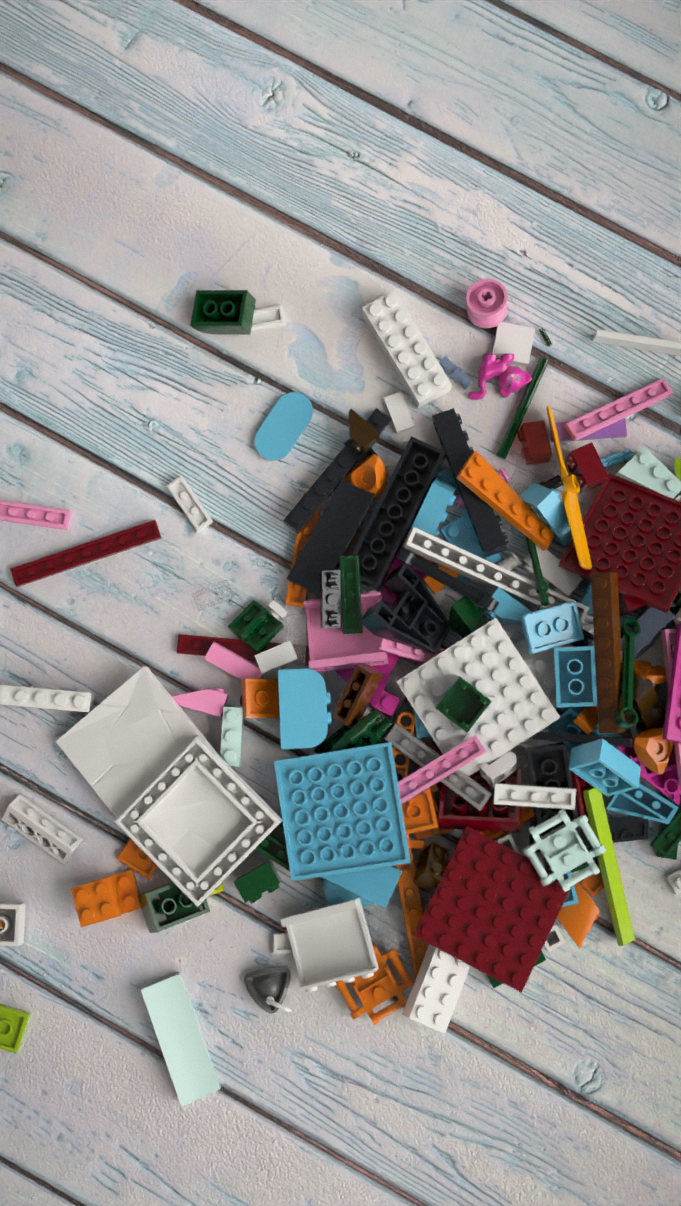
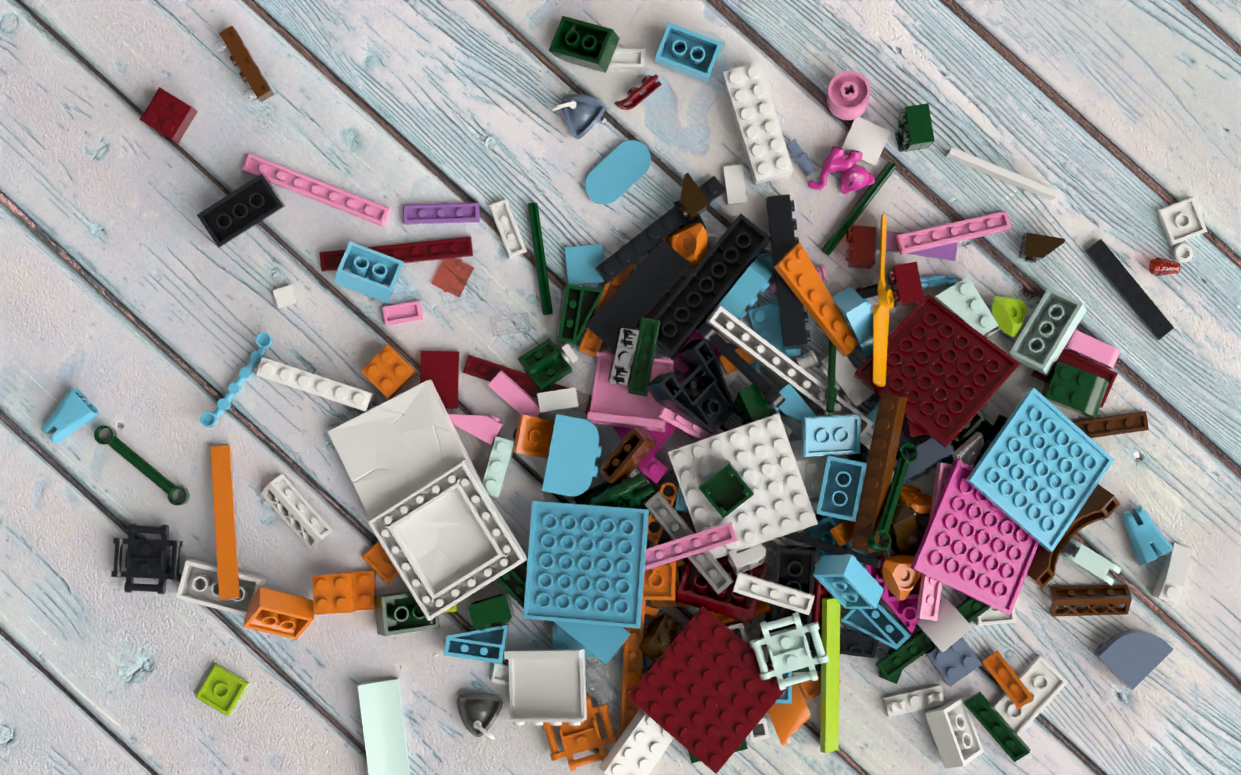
camera: 20 degrees right, 5 degrees up
none -> orange slope [243,587,314,640]
none -> medium azure slope [334,241,404,303]
none -> orange brick [360,344,417,399]
none -> bright pink tile [382,300,423,326]
none -> medium lavender tile [403,203,480,225]
none -> dark red tile [420,351,460,409]
none -> clear red piece [431,258,474,298]
none -> medium azure wedge [444,624,509,664]
none -> dark green axle [528,202,553,315]
none -> sand blue hat [551,94,606,139]
none -> dark green wedge [555,284,604,345]
none -> medium azure tile [565,244,606,285]
none -> dark red piece [615,74,662,110]
none -> medium azure brick [655,23,722,83]
none -> dark green brick [897,103,935,152]

